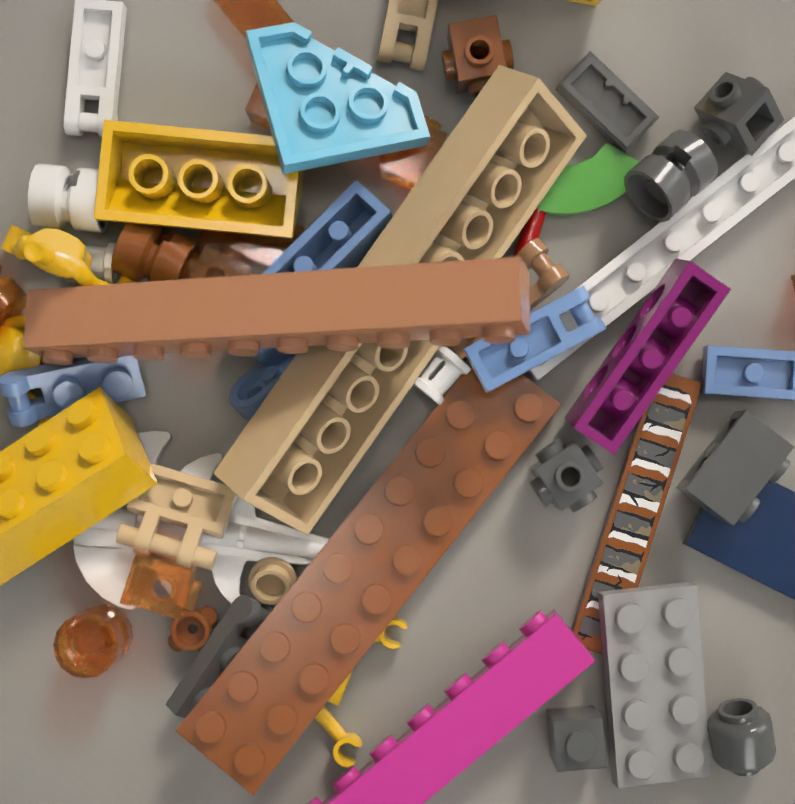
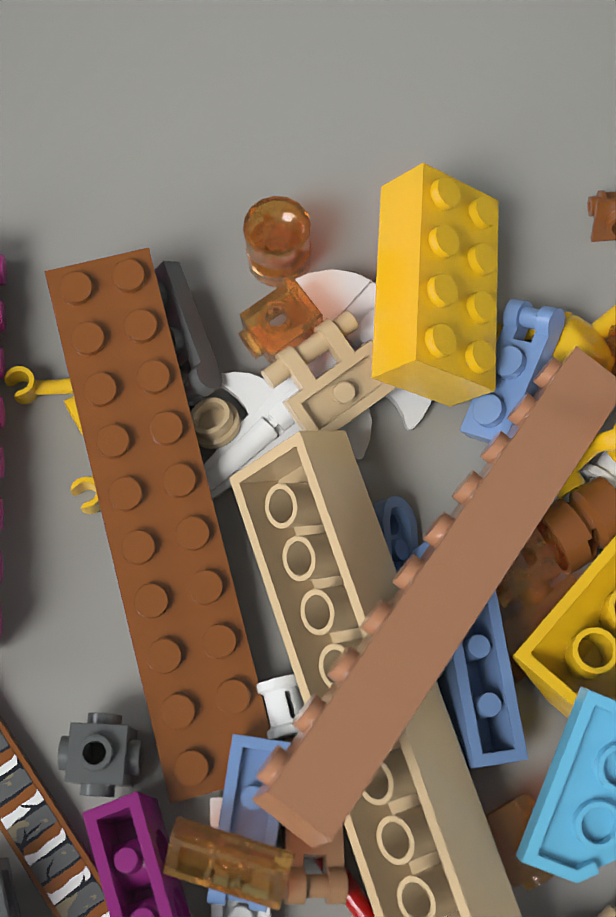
camera: 125 degrees right, 15 degrees down
dark orange plate [168,604,218,652] -> none
none -> clear orange plate [163,816,295,910]

